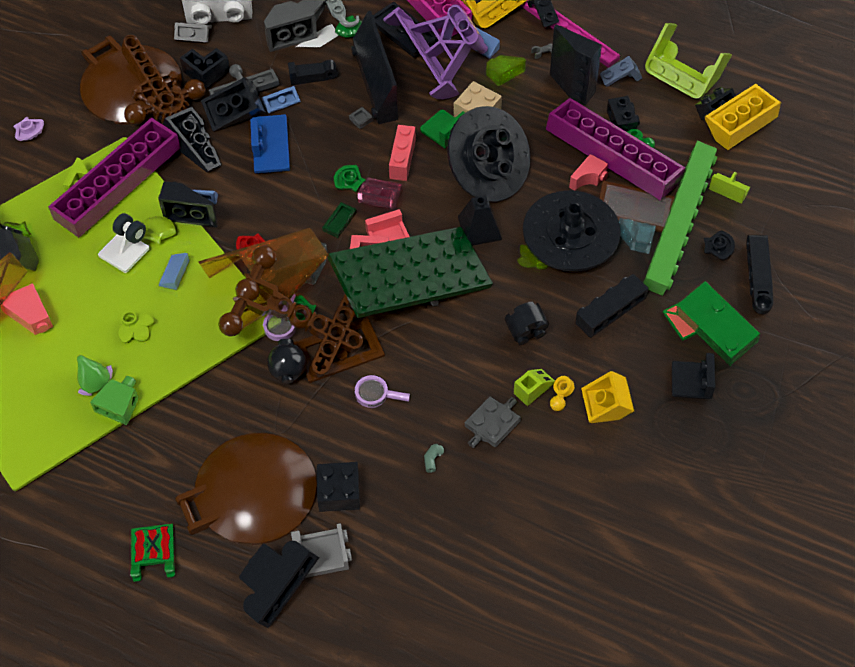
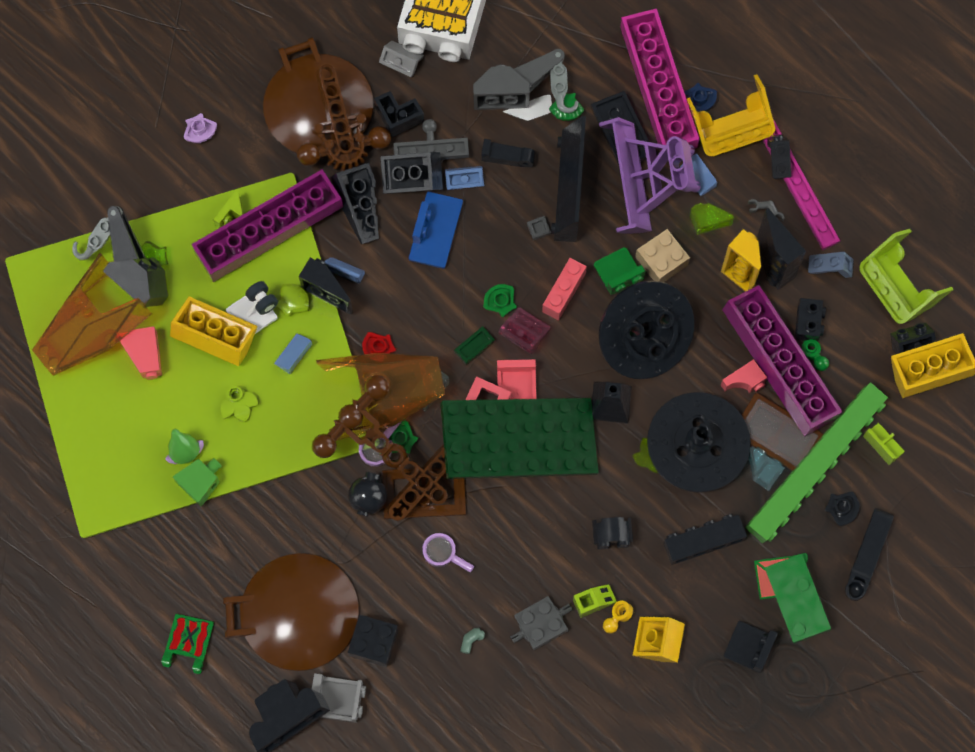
camera: 20 degrees right, 15 degrees up
none -> yellow slope [170,296,257,366]
none -> yellow slope [721,229,761,292]

